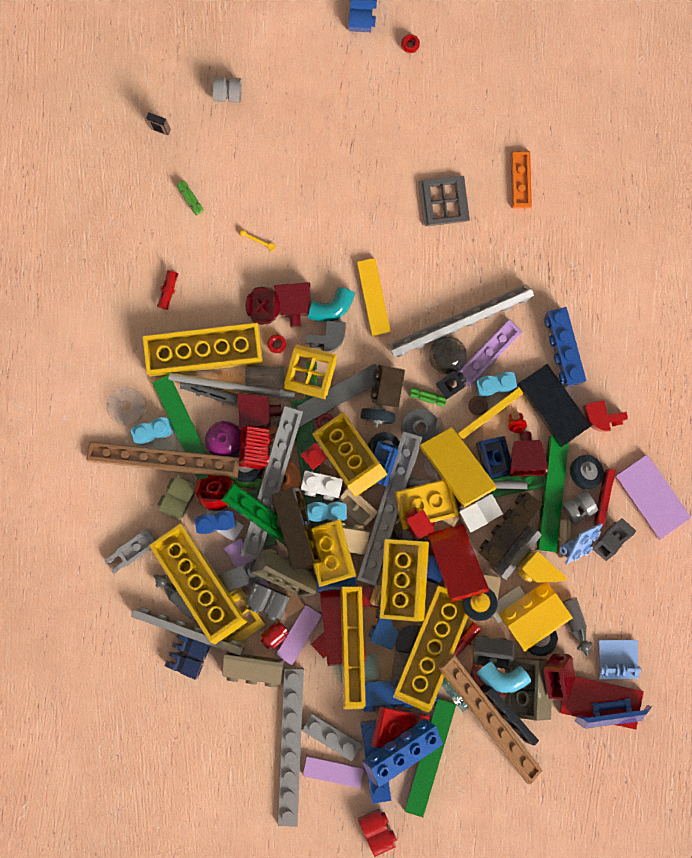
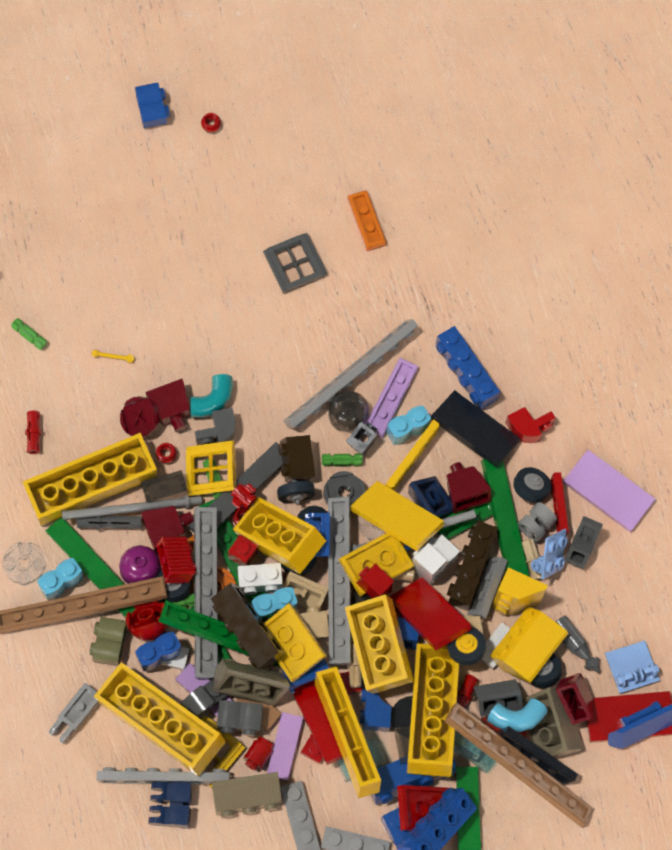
camera: 25 degrees left, 15 degrees down
dark grey wheel [153,574,194,620] -> none
light grey wheel [213,76,242,103] -> none
yellow tile [357,258,391,336] -> none
reddish brown tile [468,396,488,415] -> none
red plate [508,413,527,433] -> none
none -> red gear [231,483,257,509]

